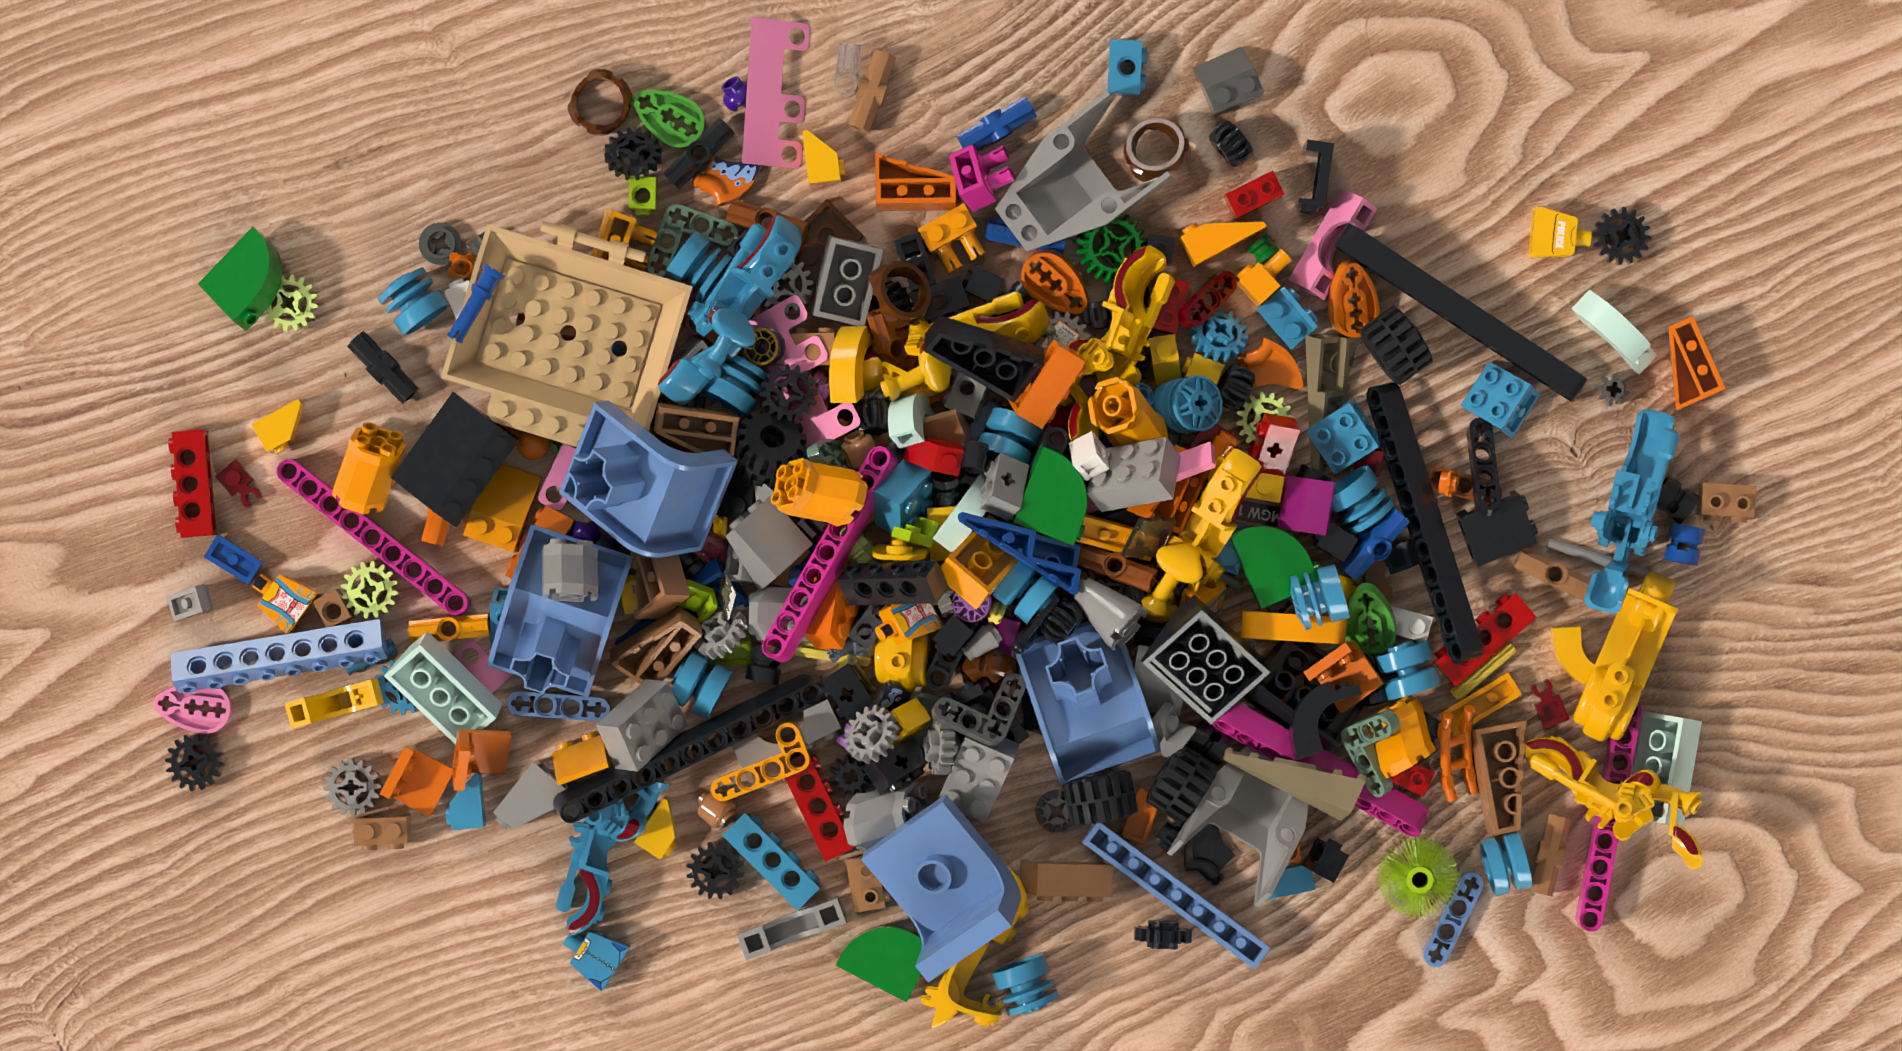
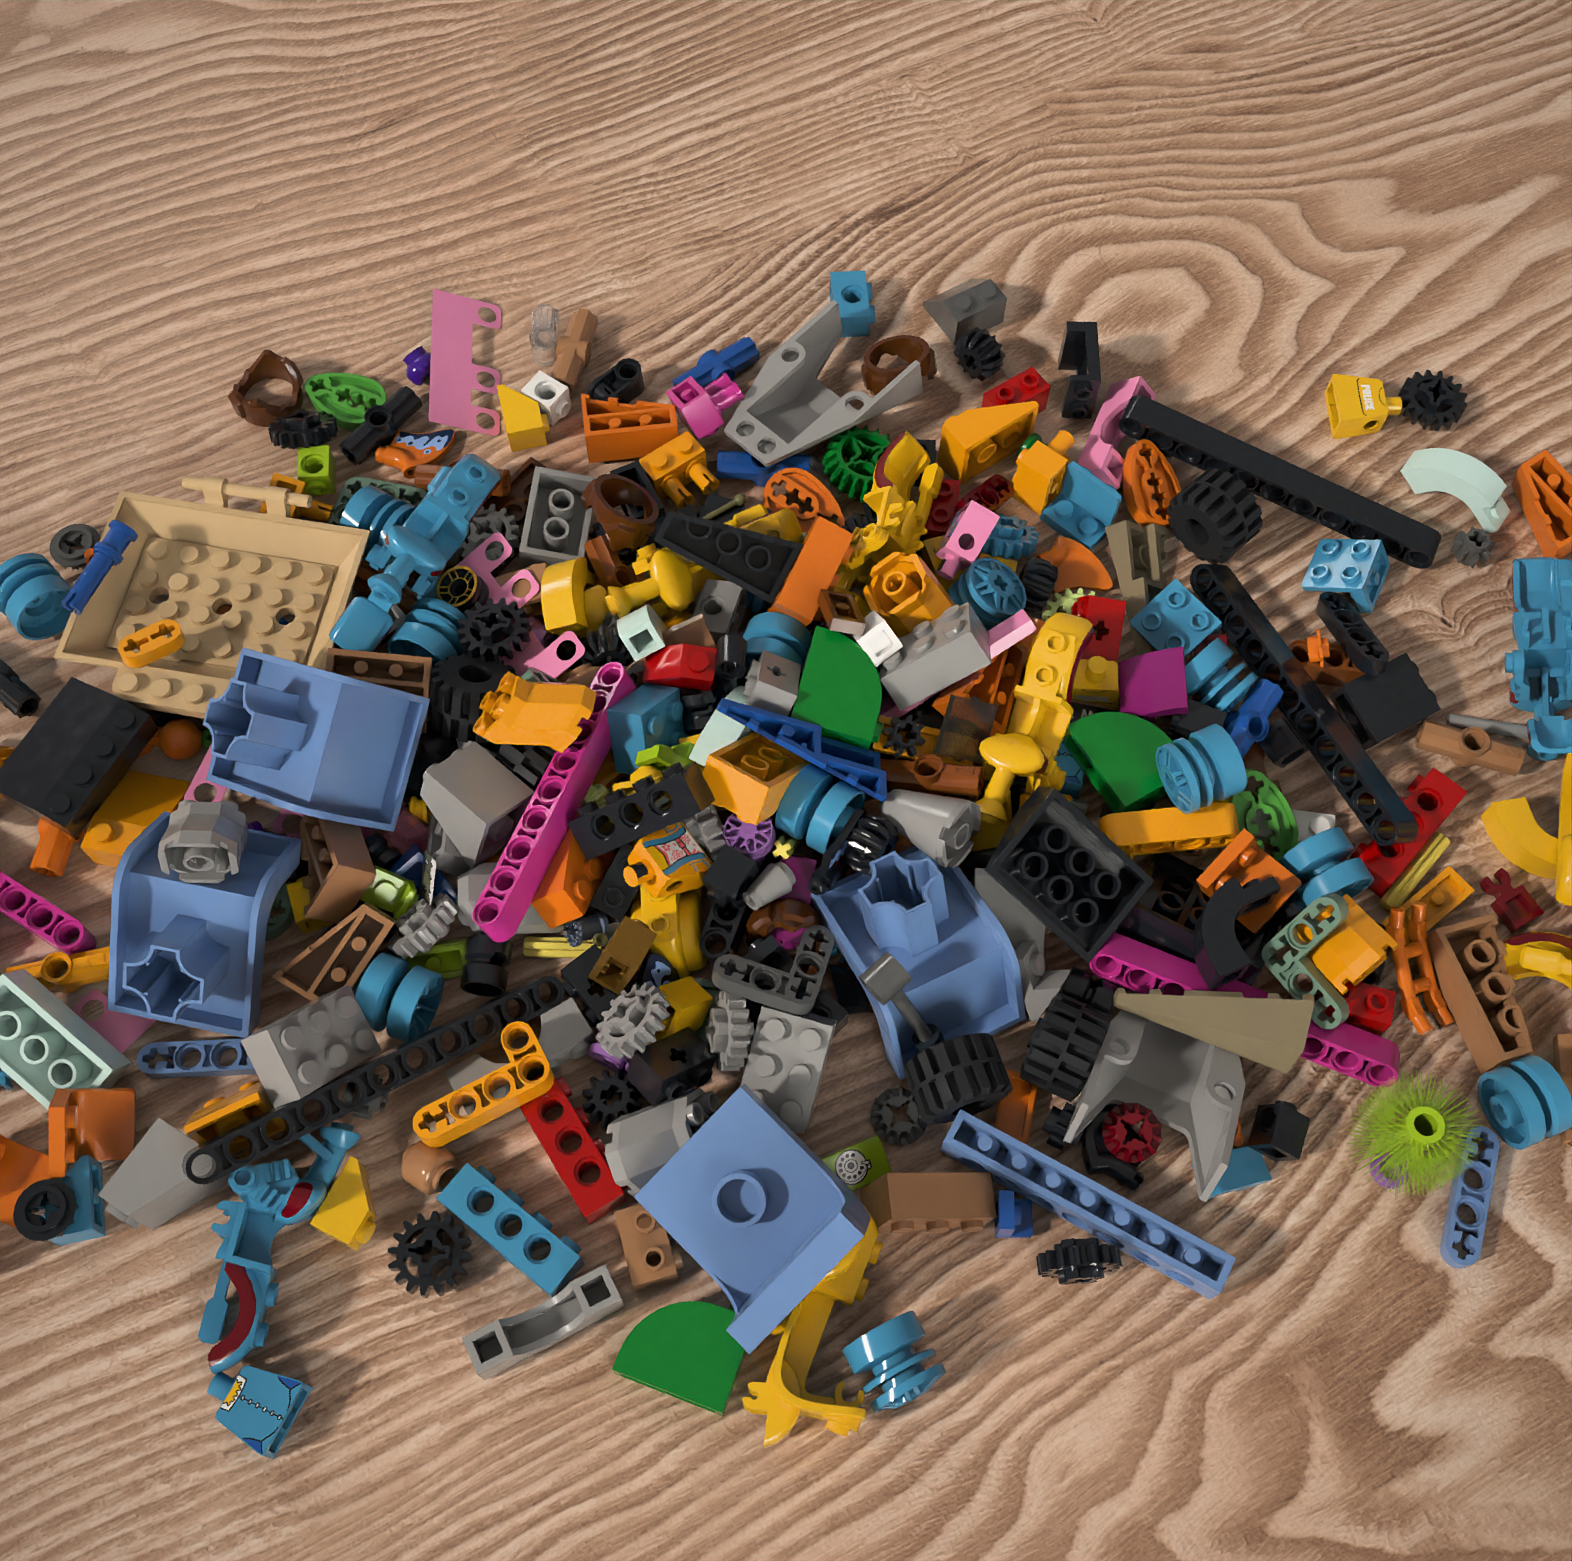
camera: 10 degrees left, 25 degrees down
none -> black gear [13,1179,79,1242]
none -> light orange beam [118,619,185,668]
none -> white brick [521,370,571,426]
none -> black piece [587,358,644,404]
none -> pearl gold brick [588,916,657,995]
none -> olive hinge [702,493,747,520]
none -> reddish brown plate [817,589,866,636]
none -> slope [821,1135,892,1192]
none -> dark grey piece [858,952,945,1052]
none -> black gear [881,715,926,759]
none -> bright pink torso [935,500,1000,581]
none -> blue bracket [994,1190,1033,1238]
none -> dark red gear [1102,1103,1163,1163]

